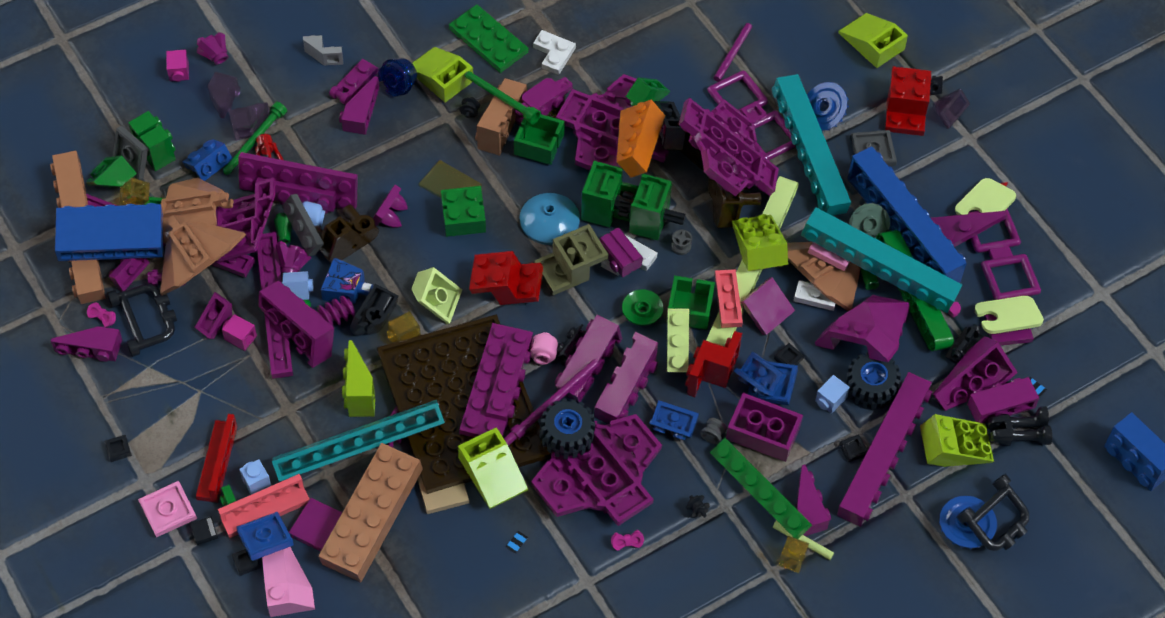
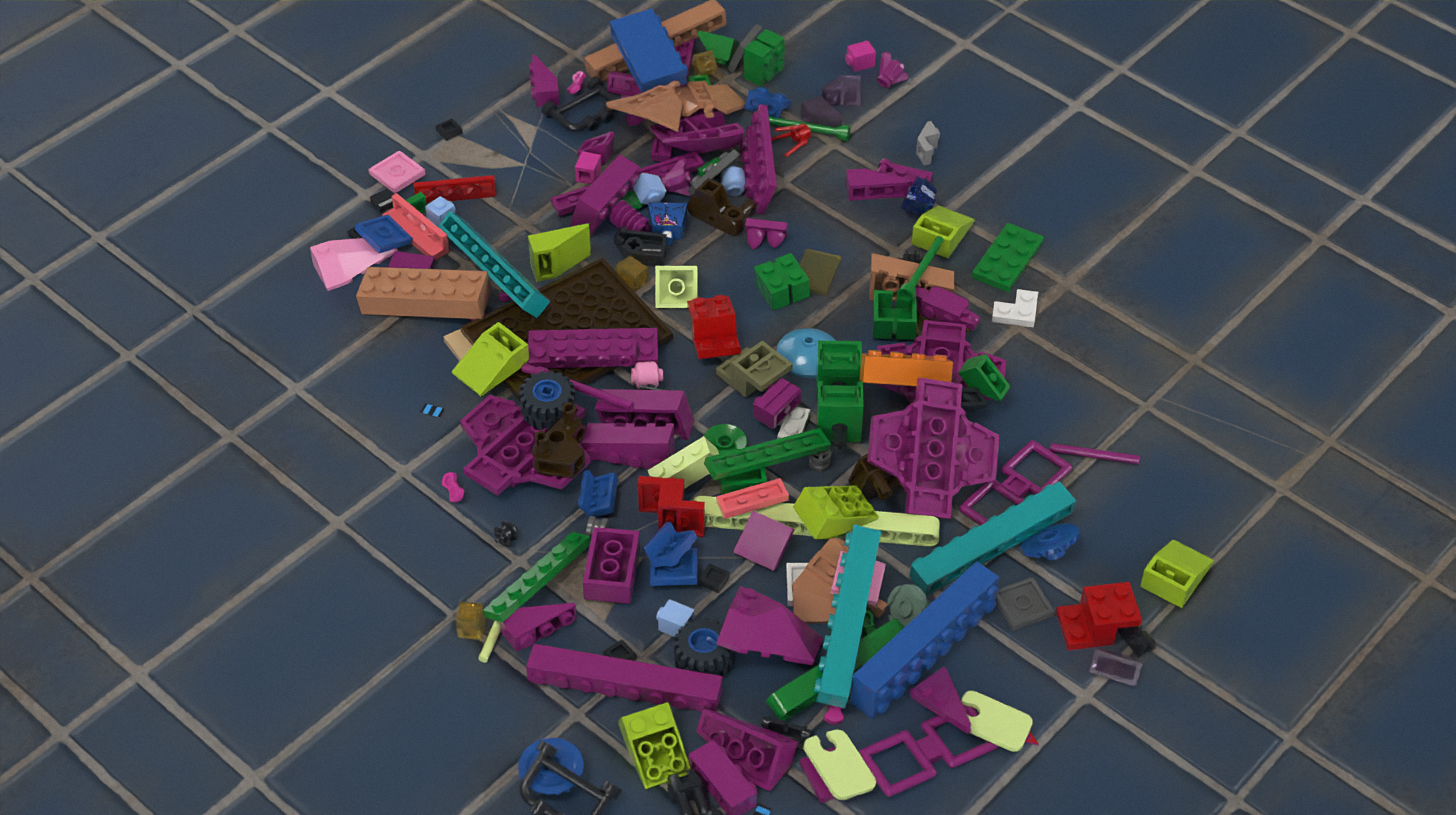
camera: 75 degrees right, 10 degrees down
none -> dark brown piece [532,402,586,479]
none -> green plate [704,428,831,480]

